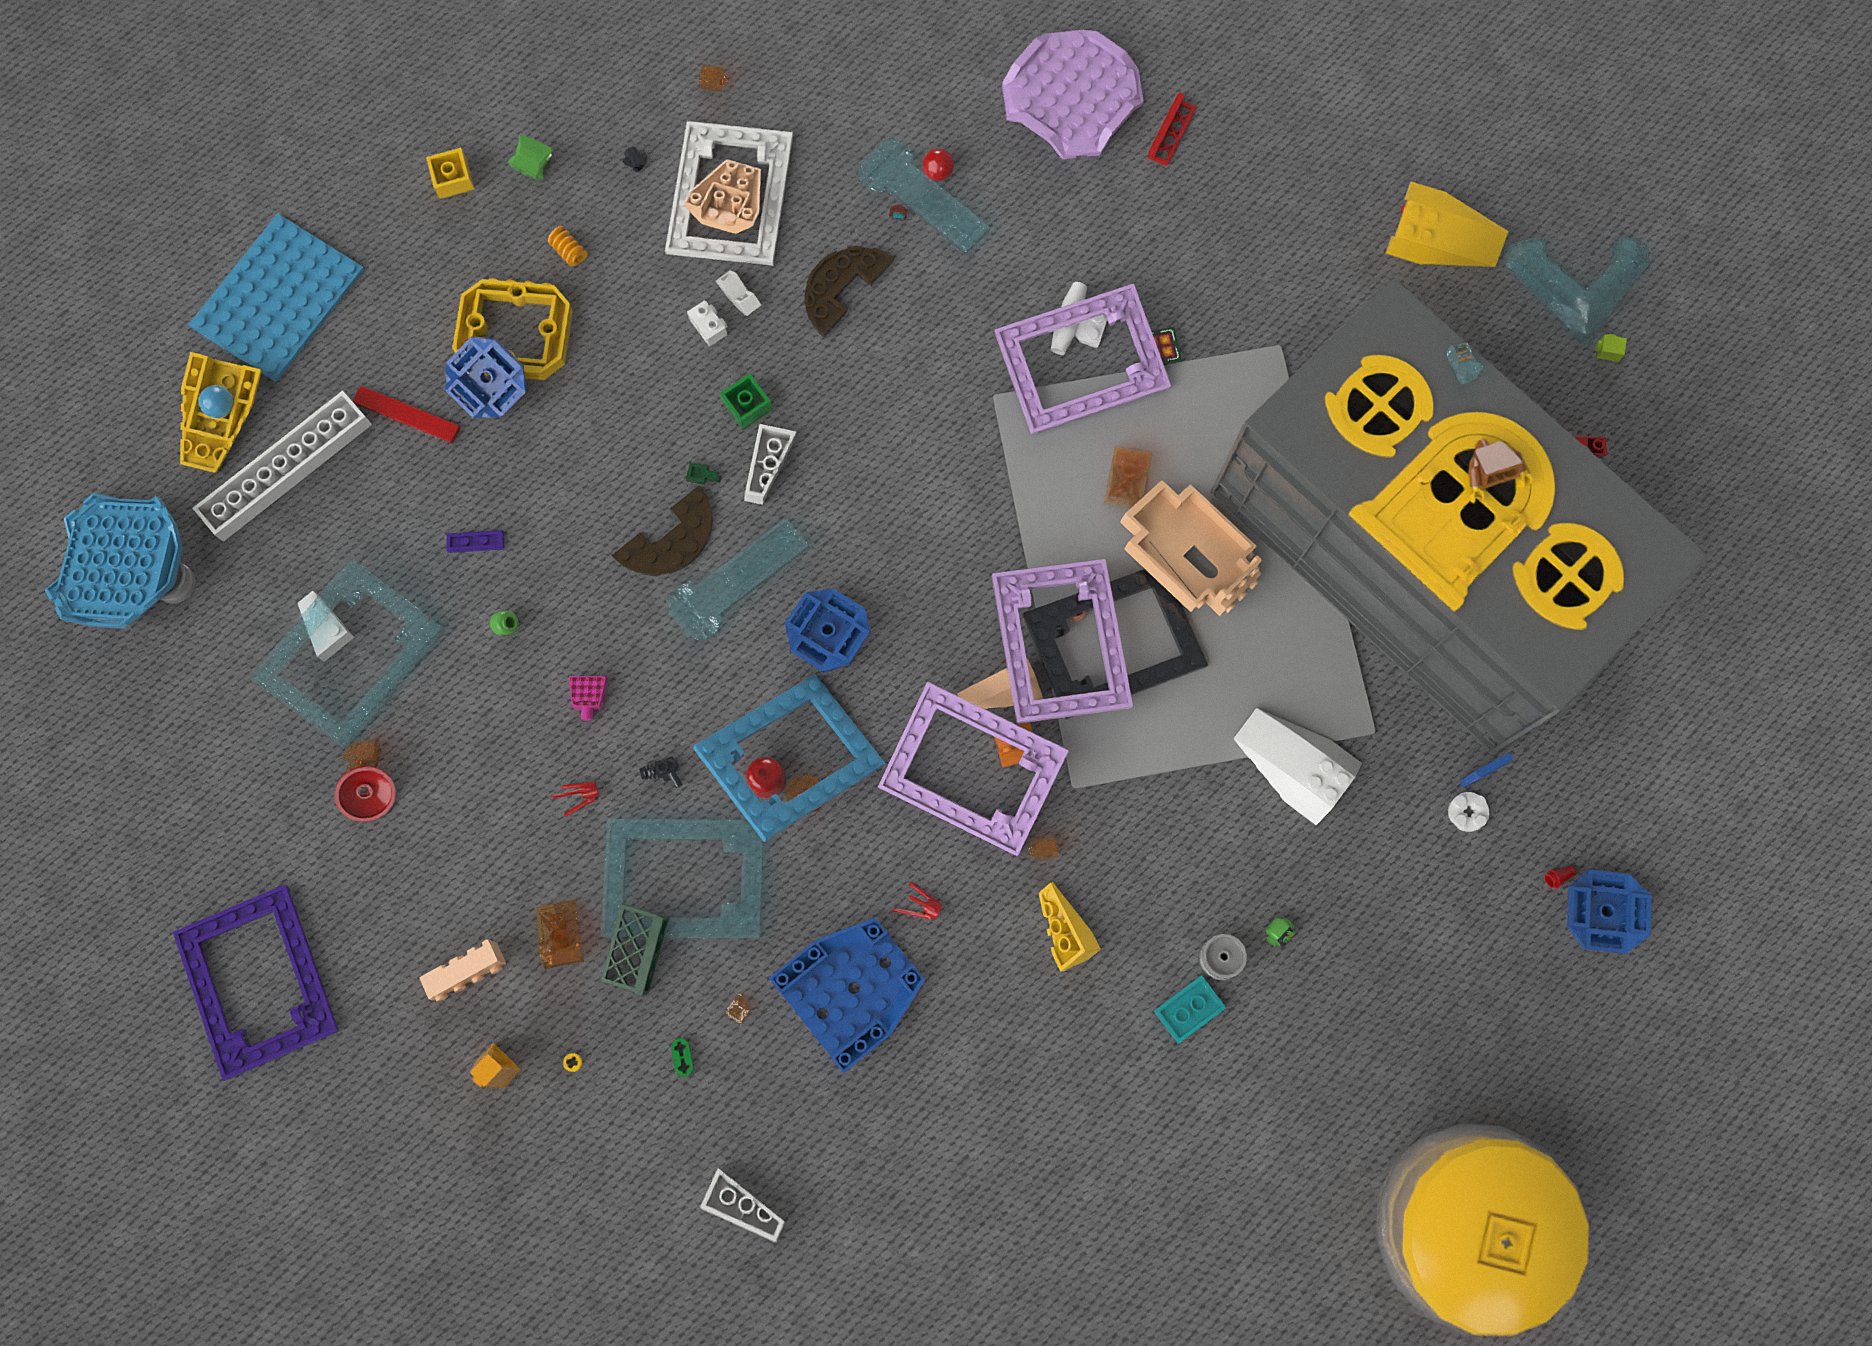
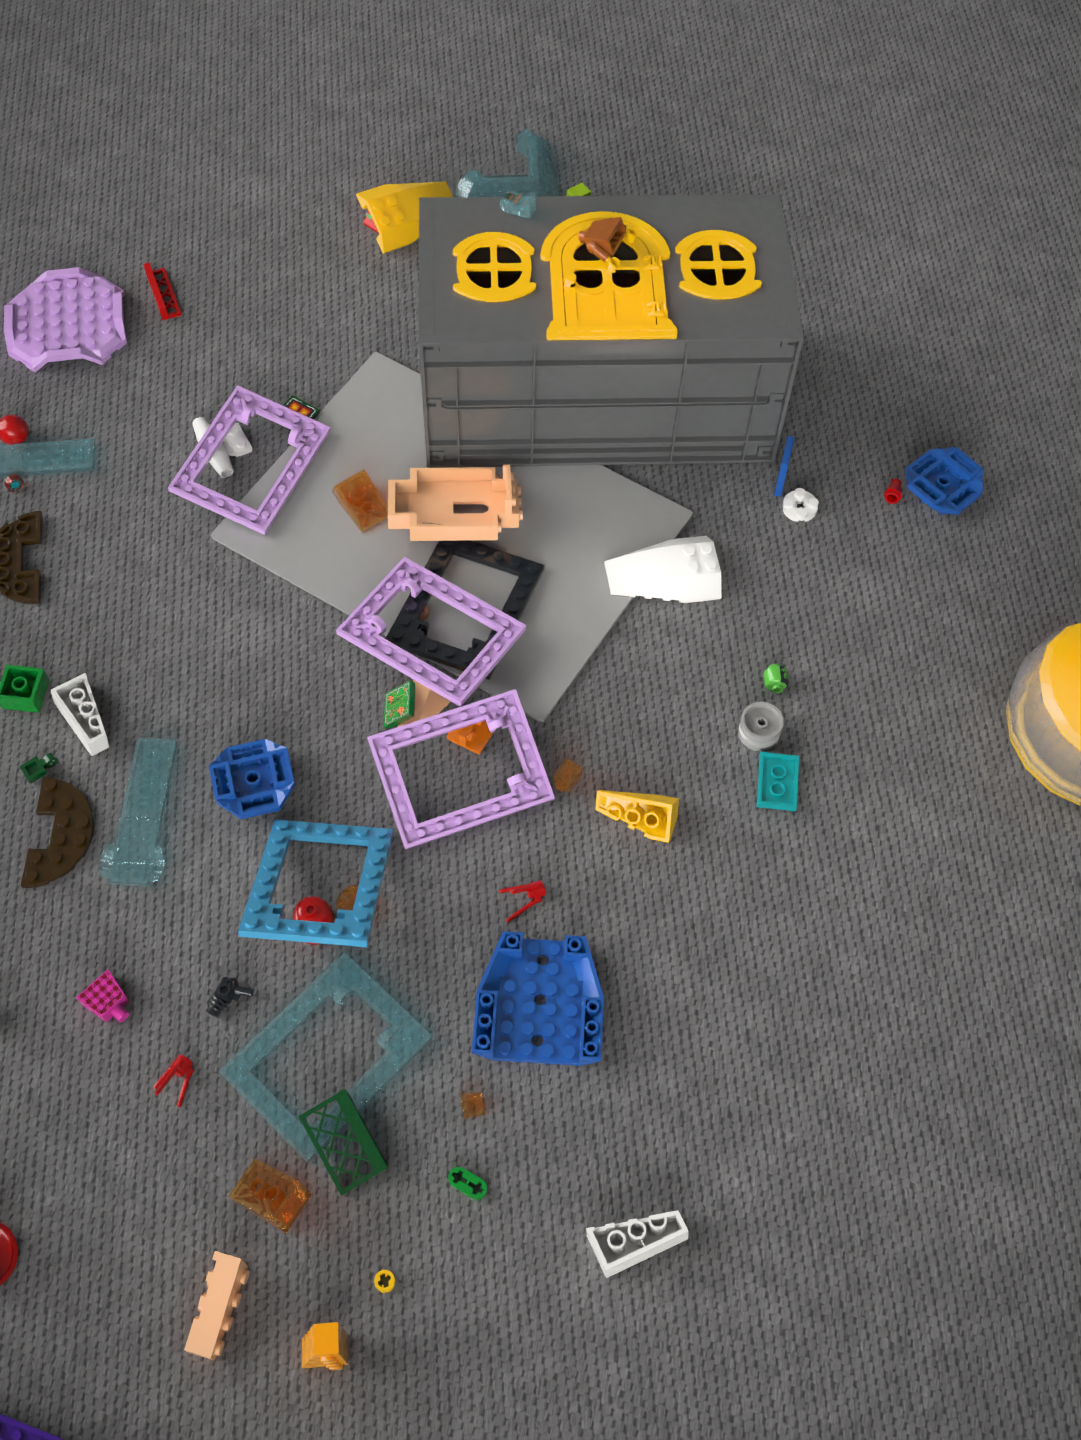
camera: 50 degrees left, 15 degrees down
none -> green tile [384,681,415,729]

